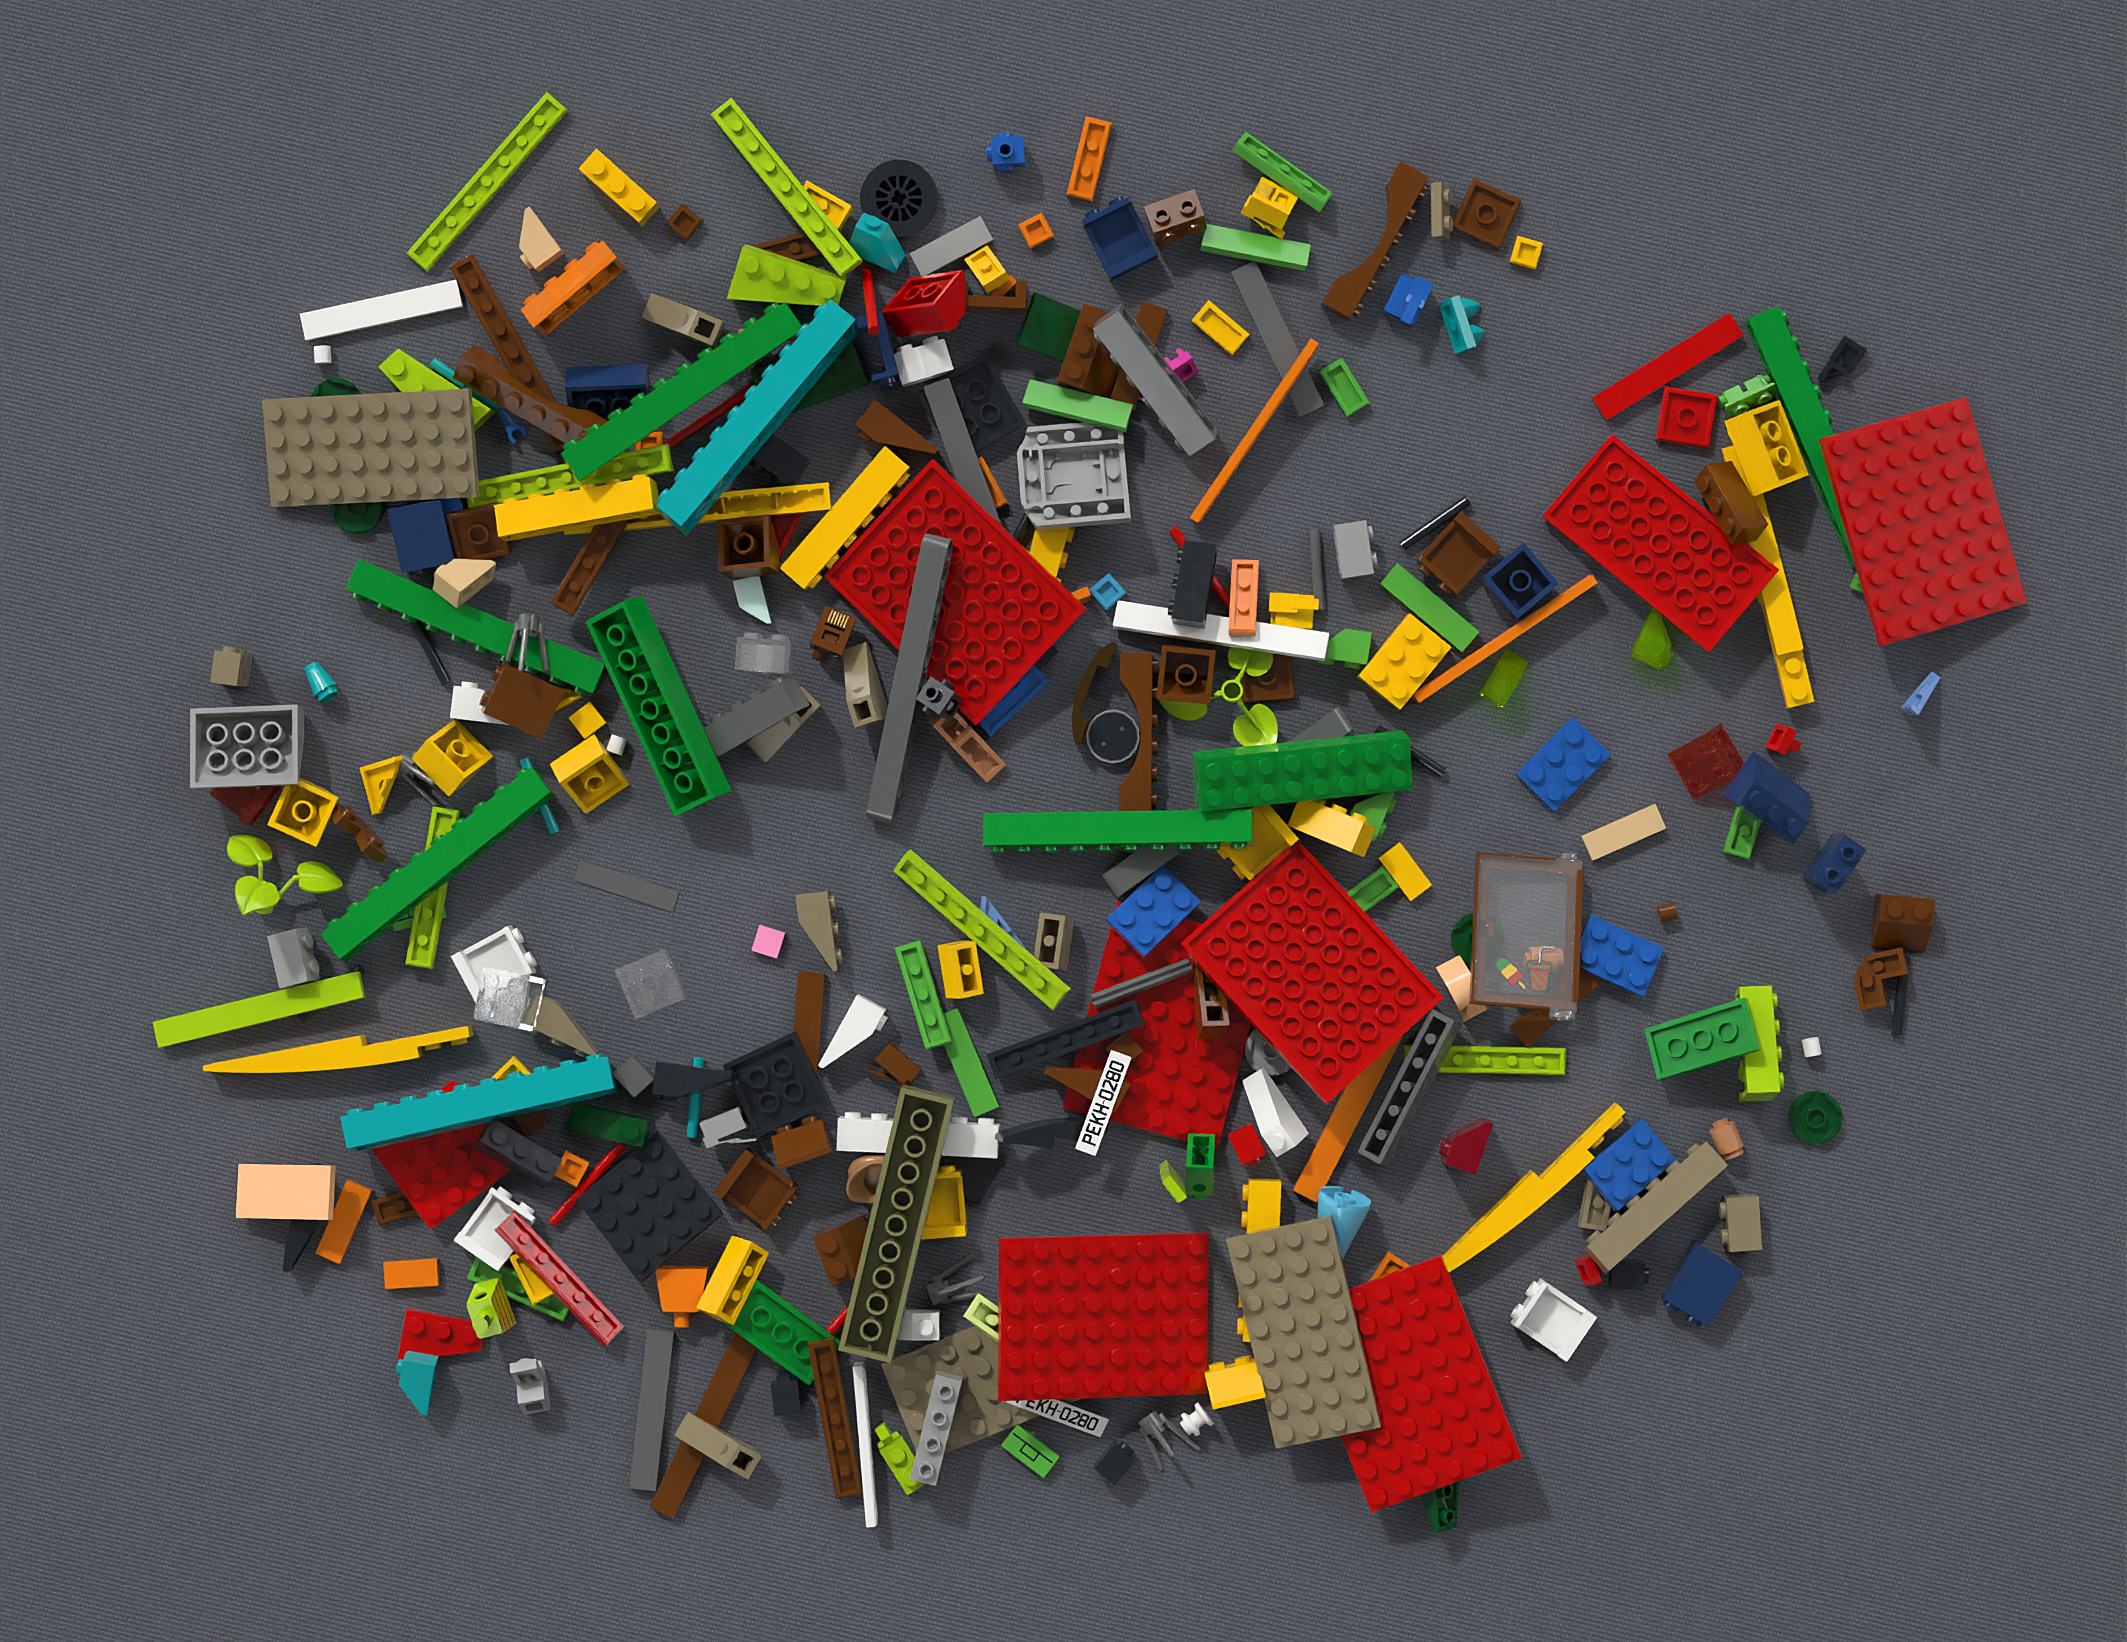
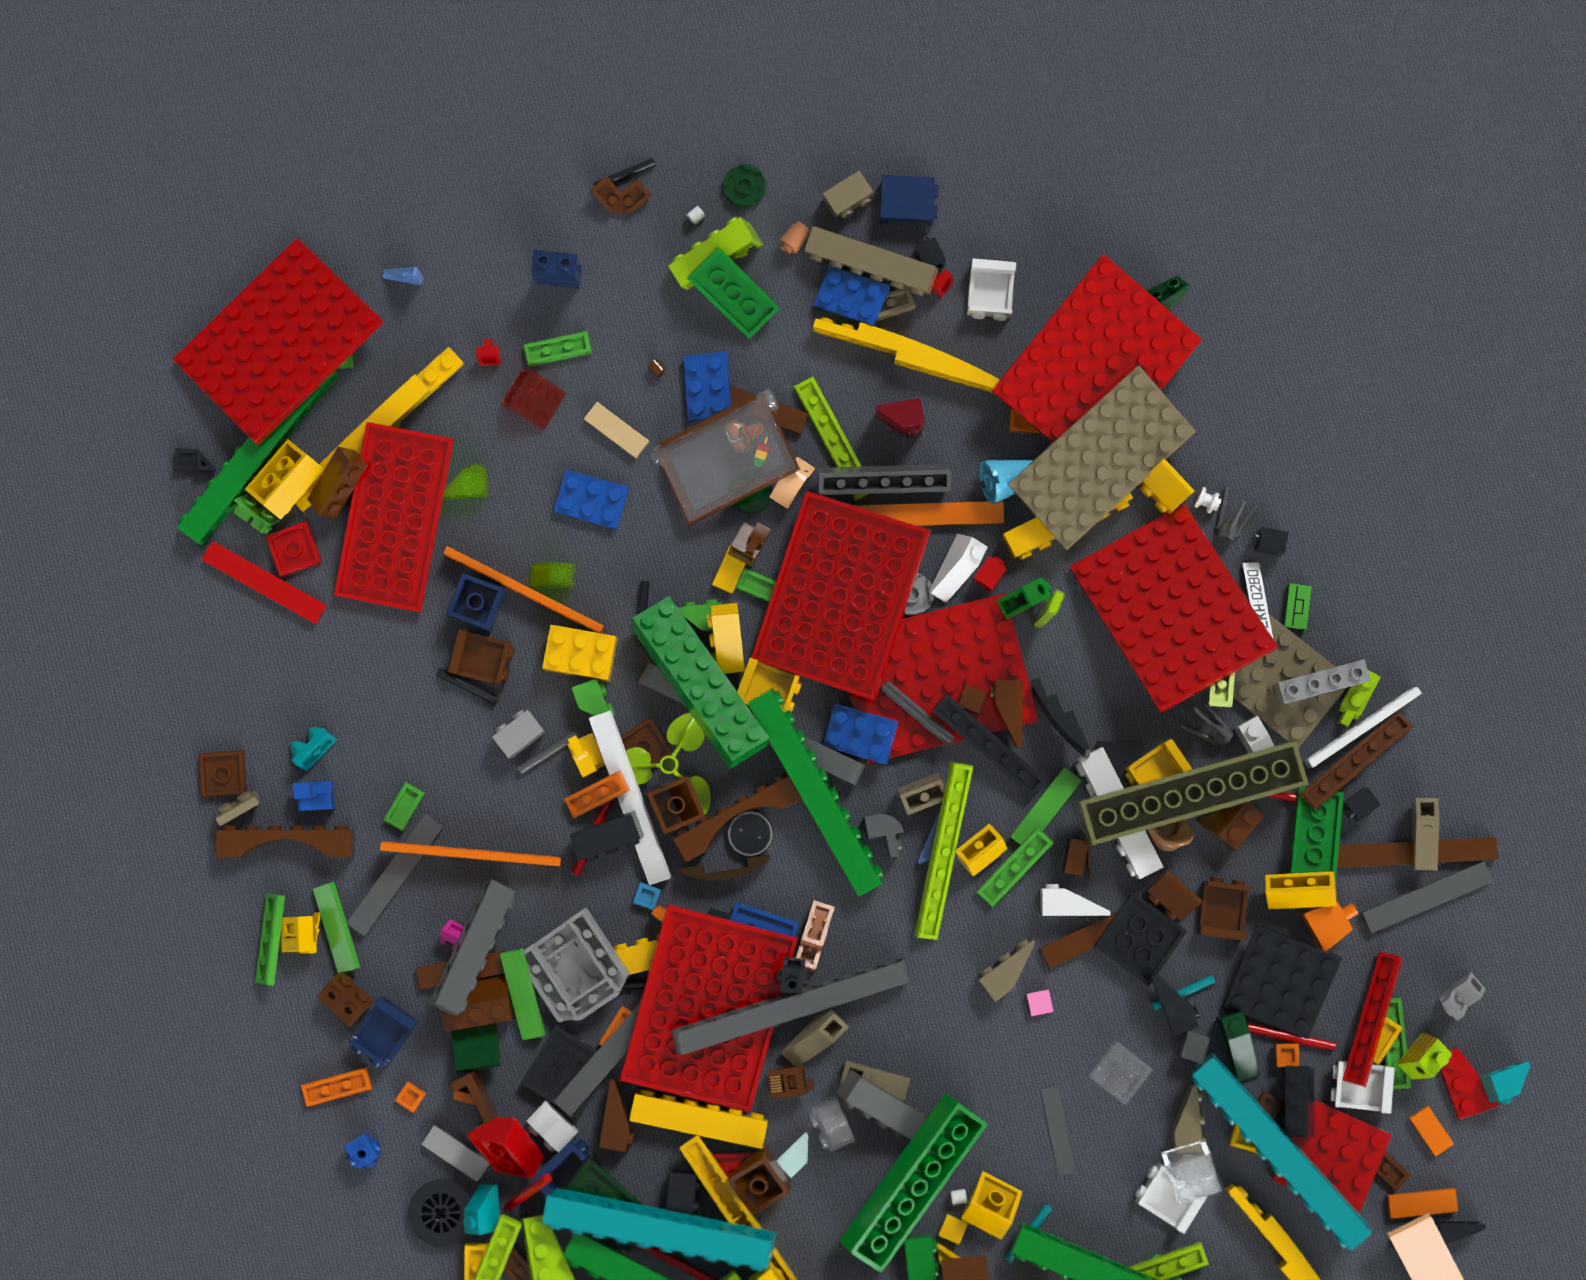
camera: 115 degrees left, 5 degrees down
light grey piece [699,1105,757,1148] -> none
yellow plate [964,245,1010,293] -> none
white sticker [1075,1050,1131,1156] -> none
yellow tile [1191,300,1250,356] -> none
reddish brown slope [1194,962,1229,1039] -> none
bright green tile [1380,563,1479,653] -> none
yellow tile [1509,236,1543,270] -> none
dark blue slope [1723,751,1810,845] -> none
reddish brown slope [1870,894,1935,952] -> none
none -> reddish brown piece [728,522,771,566]
none -> dark grey brick [864,814,904,858]

